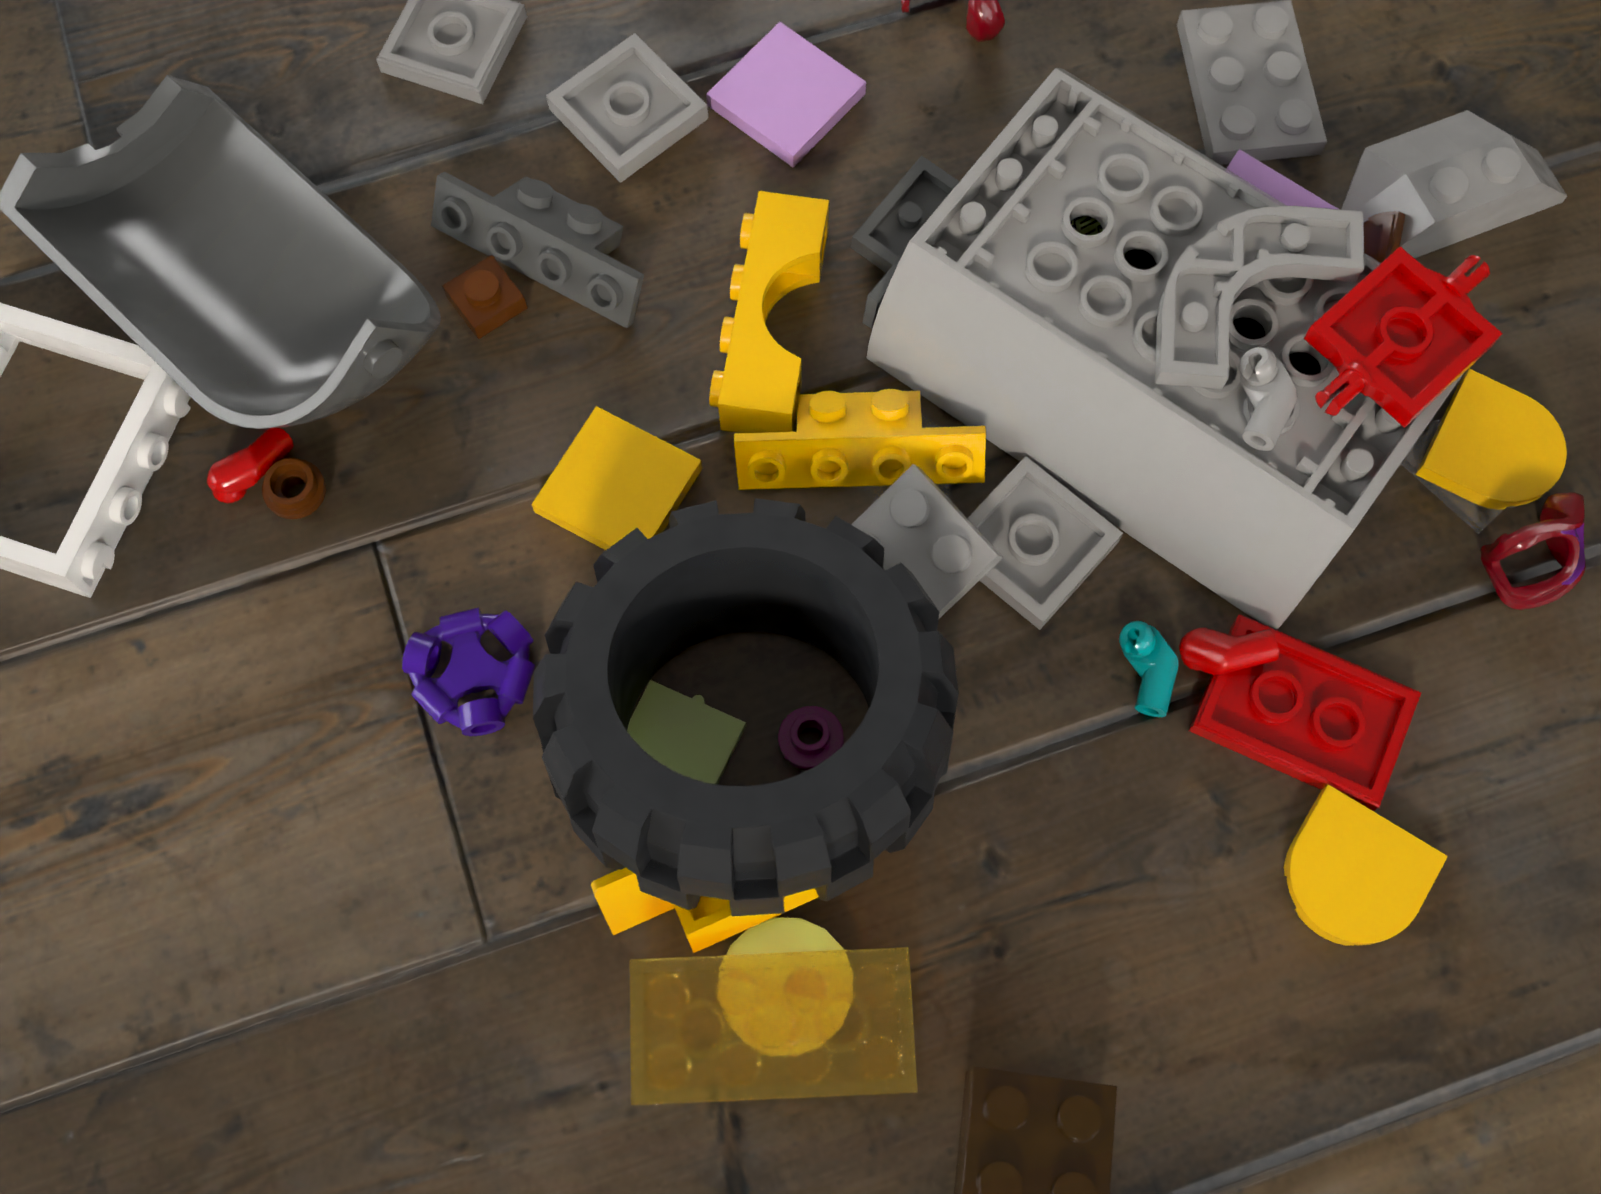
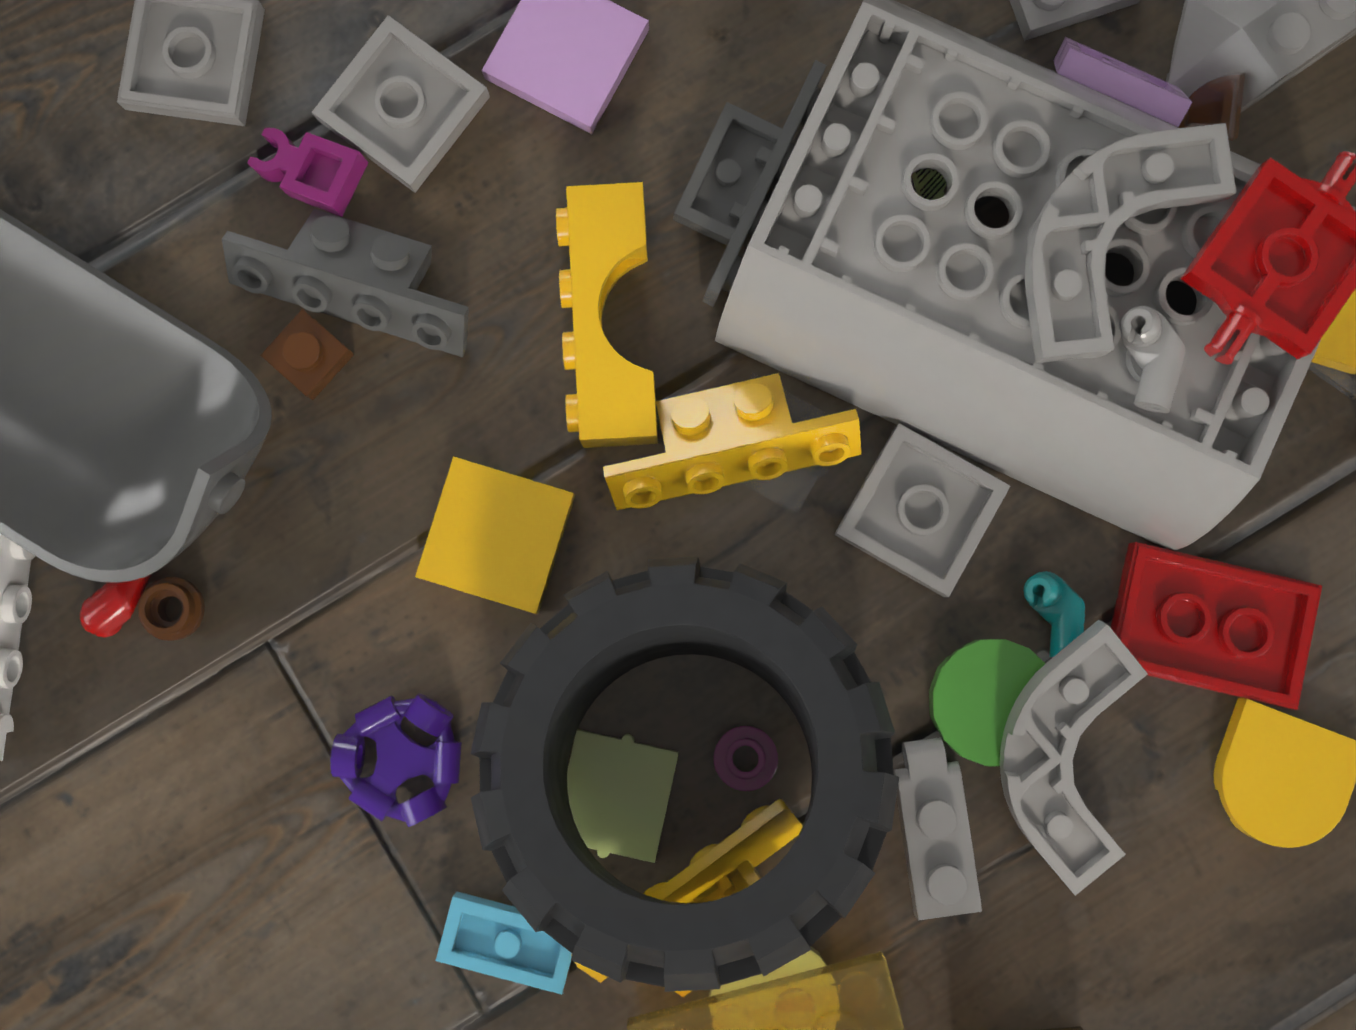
camera: 10 degrees left, 15 degrees up
light grey plate [851,464,1003,619] -> none
red arm [1179,627,1279,675] -> none
none -> magenta plate [247,128,369,217]
none -> medium azure plate [436,892,572,995]
none -> light grey hinge [894,737,982,920]
none -> bright green tile [929,639,1046,766]
none -> light grey plate [1000,620,1148,896]

